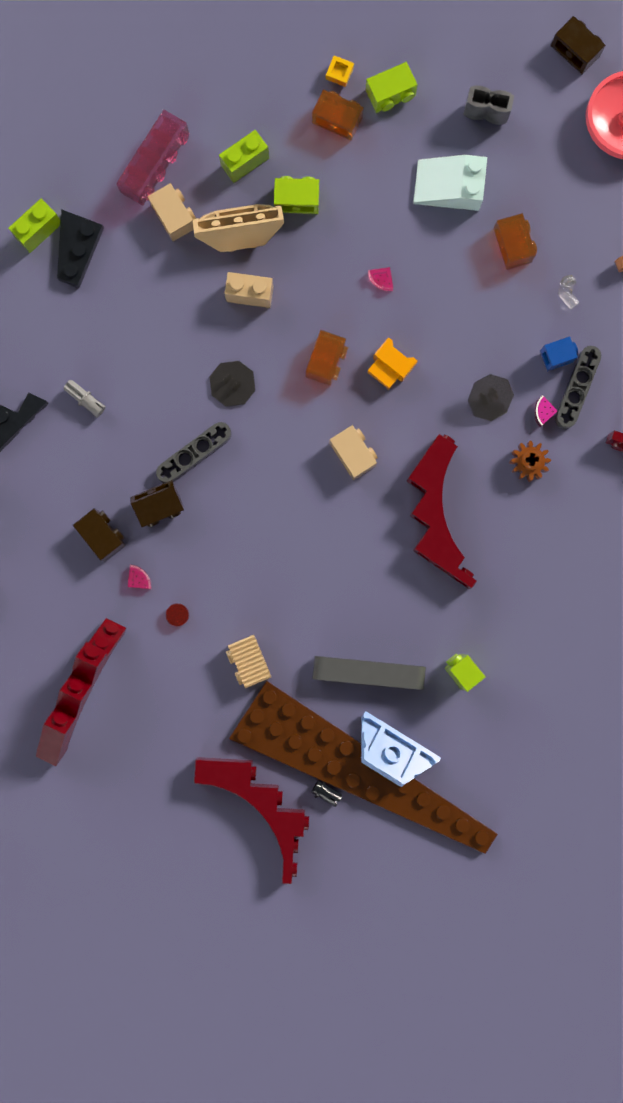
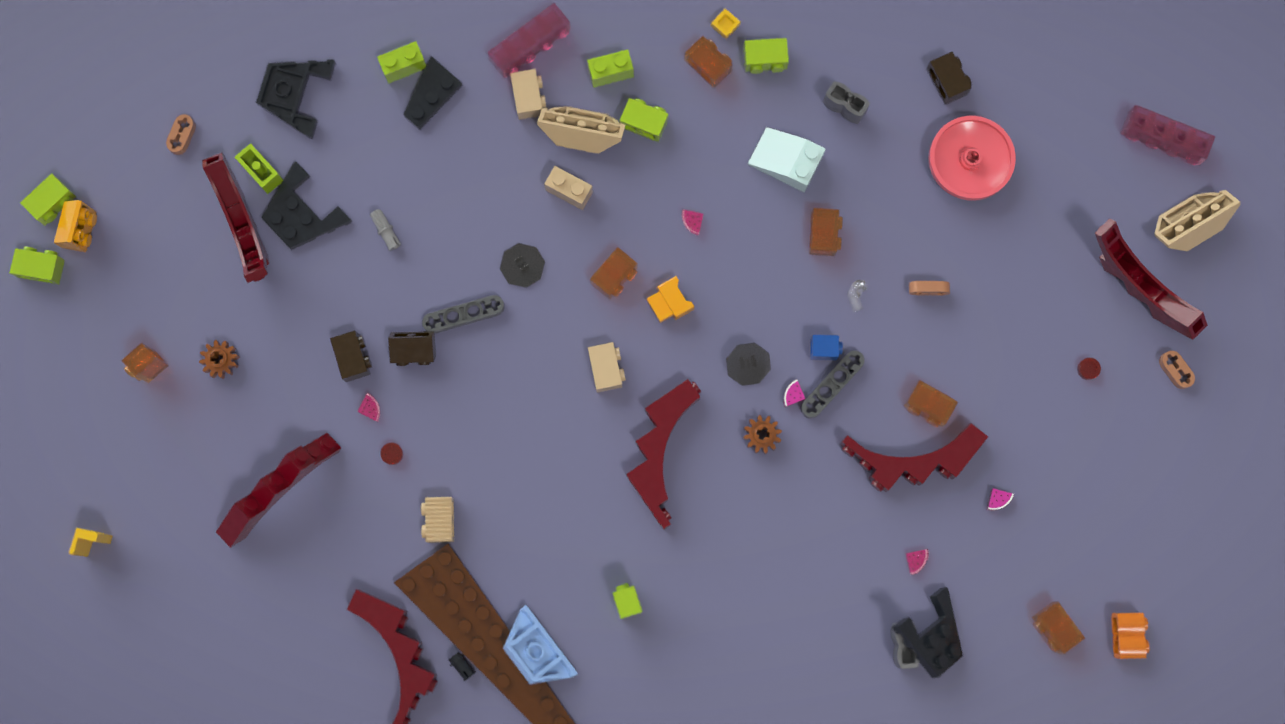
camera: 20 degrees right, 5 degrees down
dark grey beam [312,656,426,690] -> none

